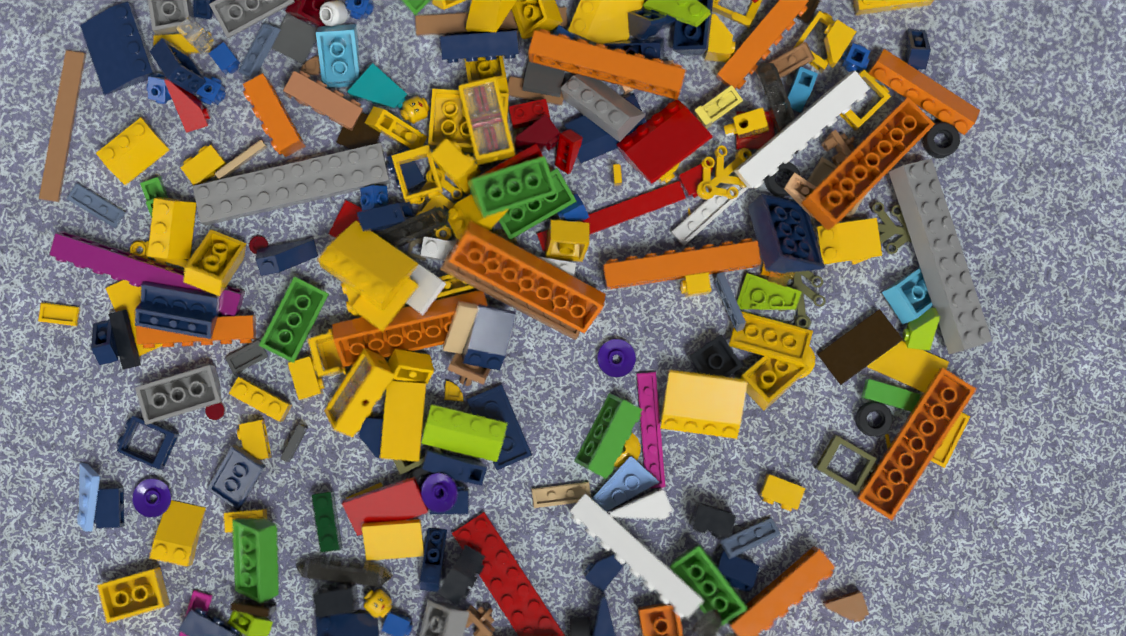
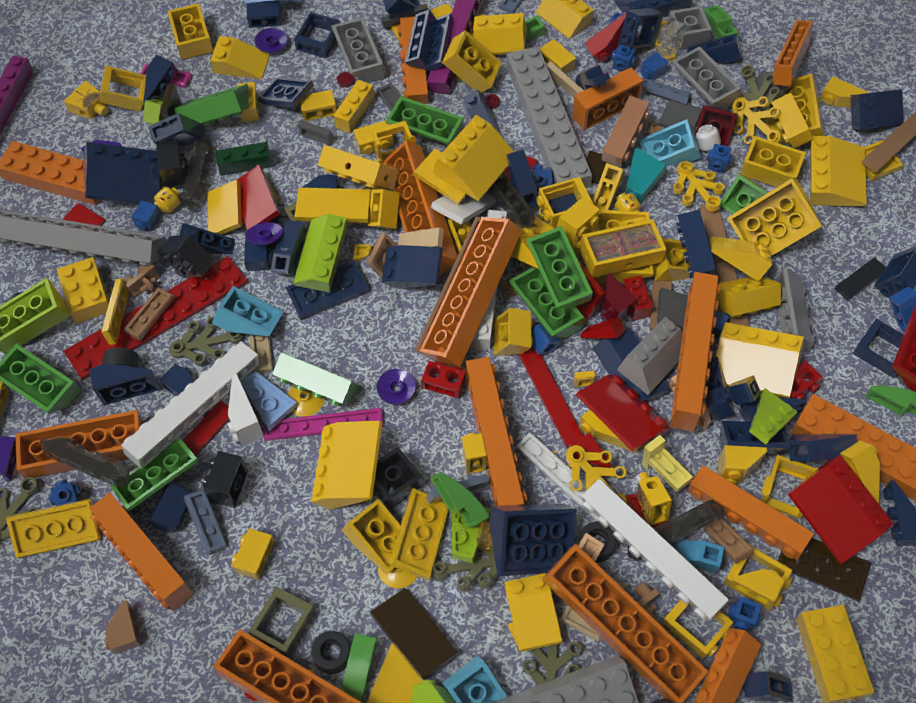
camera: 90 degrees right, 25 degrees down
none -> medium nougat tile [123,287,175,341]
none -> window [148,113,204,147]
none -> olive plant [169,317,243,366]
none -> red tile [182,400,230,456]
none -> medium azure slope [212,286,284,336]
none -> red brick [421,361,466,399]
none -> bright green slope [430,472,489,528]
none -> dark blue slope [575,65,611,91]
none -> yellow plant [673,161,725,212]

